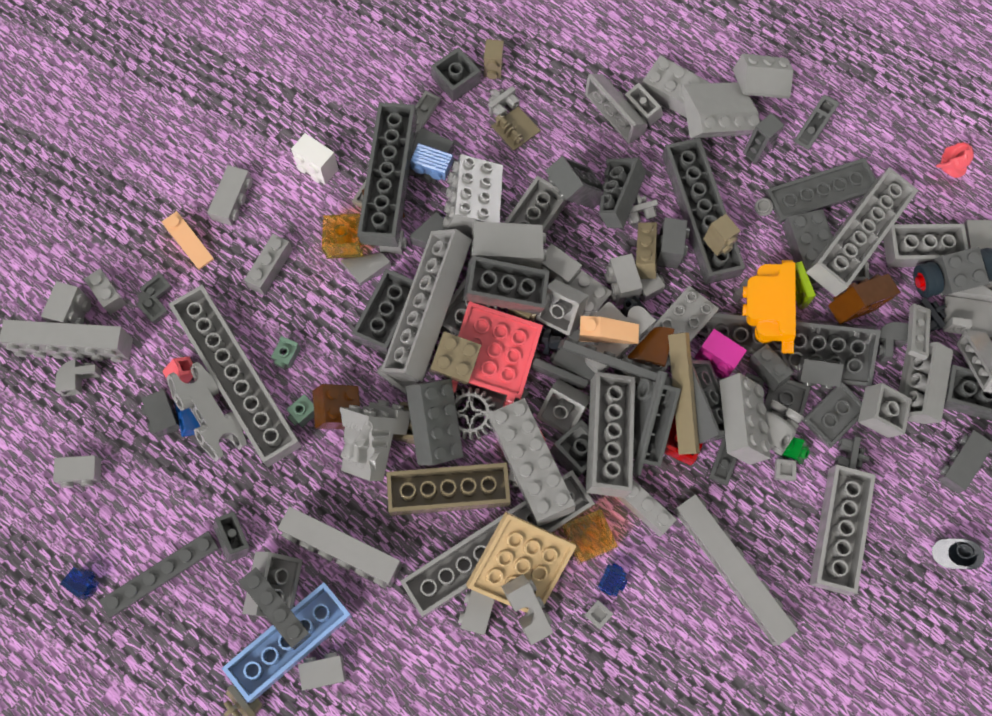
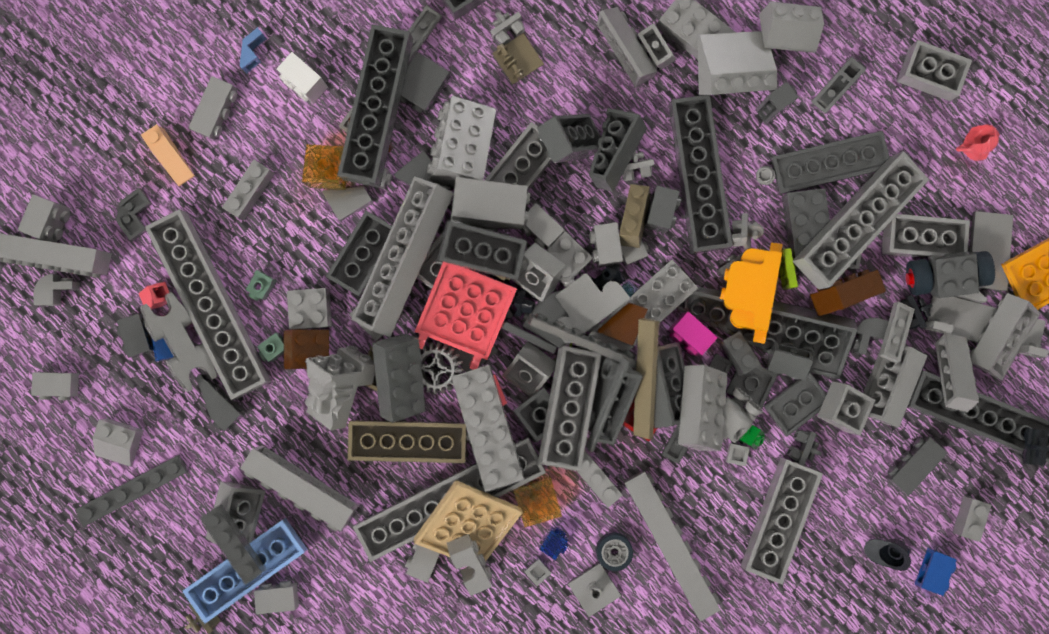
camera: 10 degrees right, 15 degrees up
clear blue brick [60,567,99,600] -> none
light grey brick [84,269,127,315] -> none
dark grey brick [213,512,249,563] -> none
medium blue brick [410,143,453,180] -> none
dark tan brick [429,332,481,385] -> none
light nougat slope [579,316,639,344] -> none
dark tan brick [703,214,740,256] -> none
none -> light grey slope [93,418,144,467]
none -> dark grey slope [196,374,245,431]
none -> medium blue slope [240,27,267,74]
none -> light grey brick [287,288,332,330]
none -> light grey tile [568,562,621,617]
none -> wheel [596,532,633,572]
none -> light grey hips [731,213,764,251]
none -> light grey brick [897,40,972,101]

